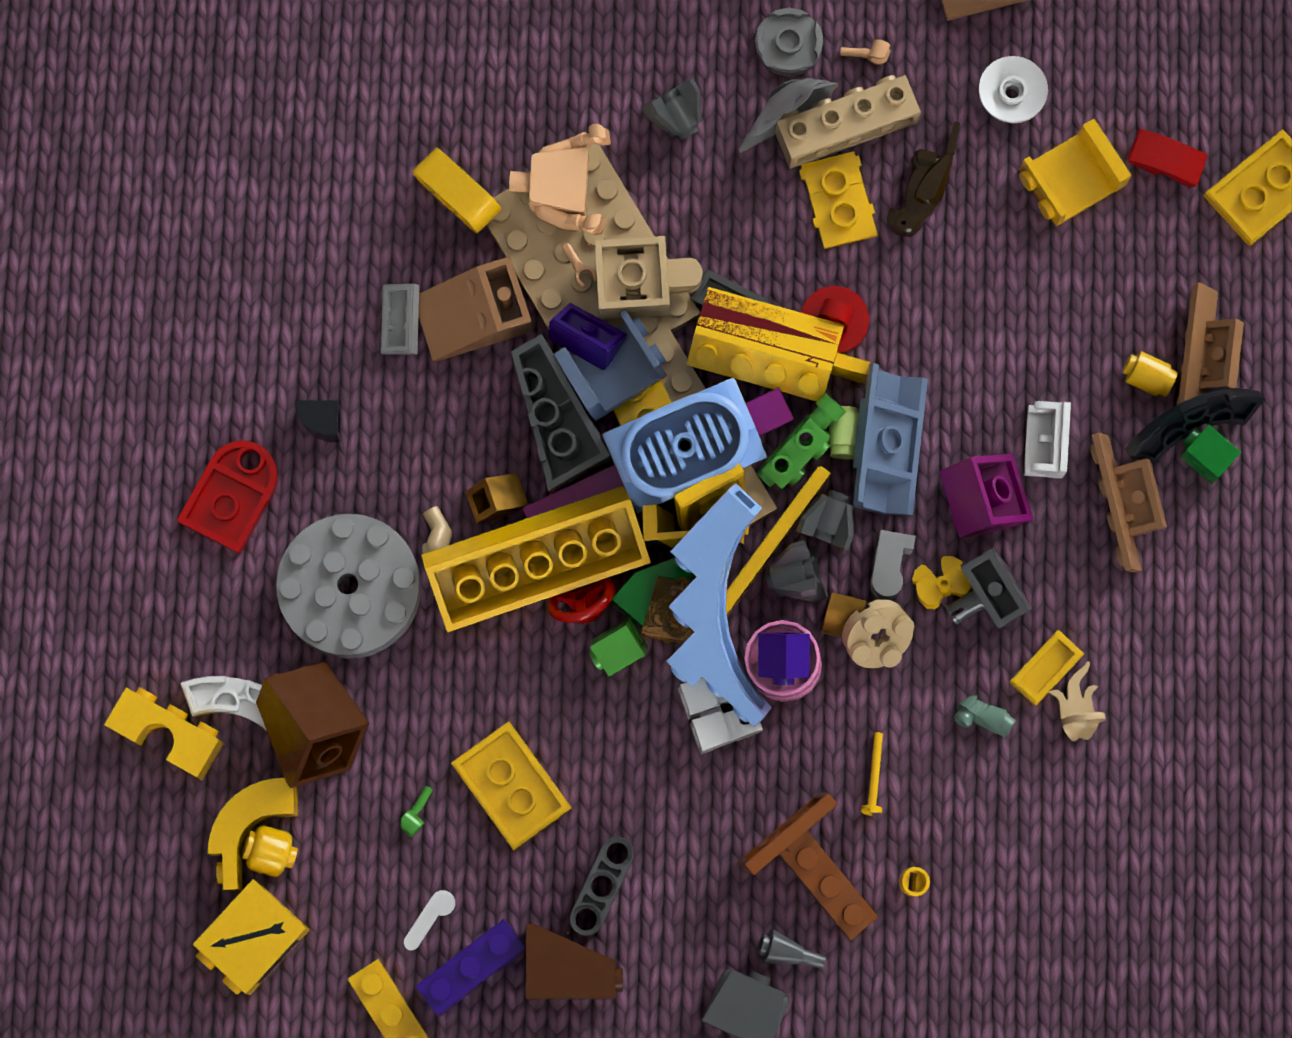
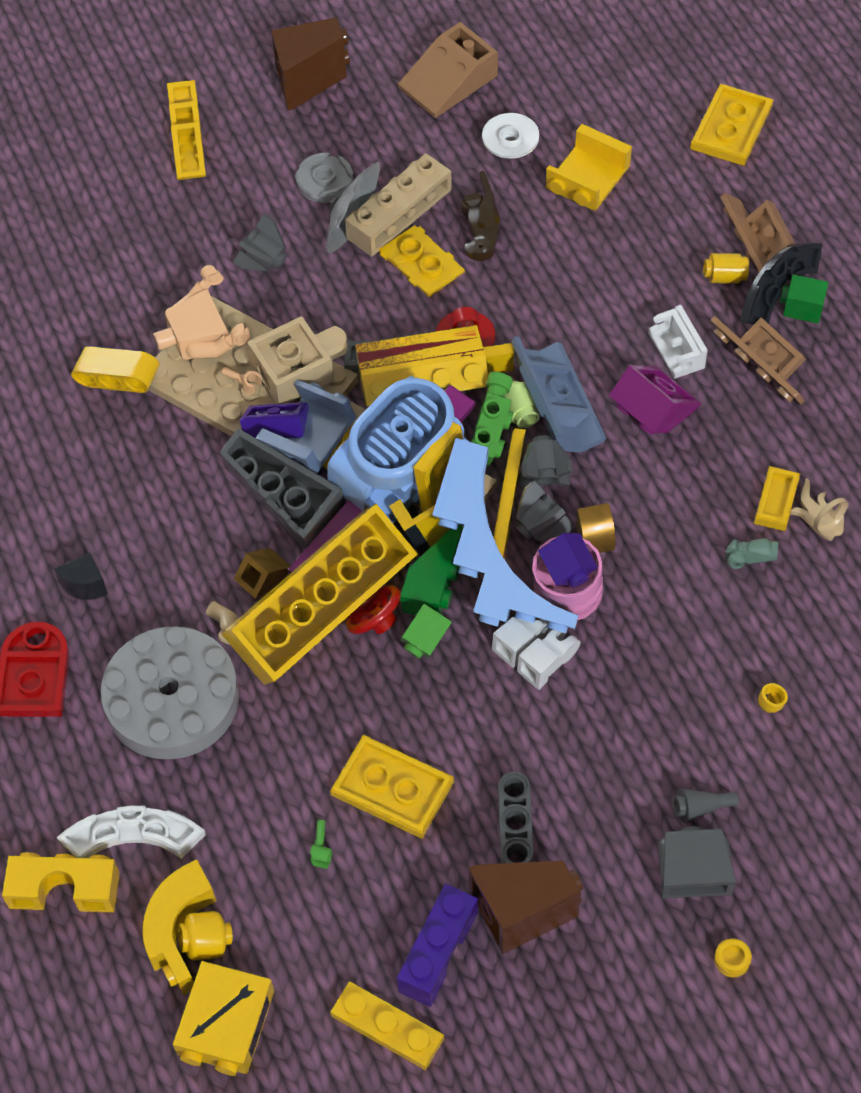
camera: 25 degrees left, 20 degrees down
reddish brown slope [256,662,369,788] -> none
light grey plate [381,283,419,355] -> none
white sticker [404,890,455,951] -> none
medium nougat slope [419,256,533,363] -> none
clear orange piece [641,576,694,644] -> none
dark orange piece [737,793,878,940] -> none
light nougat hand [840,39,891,65] -> none
tan plate [842,600,915,668] -> none
yellow piece [861,732,883,816] -> none
light grey leg [870,530,916,600] -> none
yellow piece [912,556,972,610] -> none
dark grey brick [946,548,1033,629] -> none
red slope [1127,129,1208,188] -> none

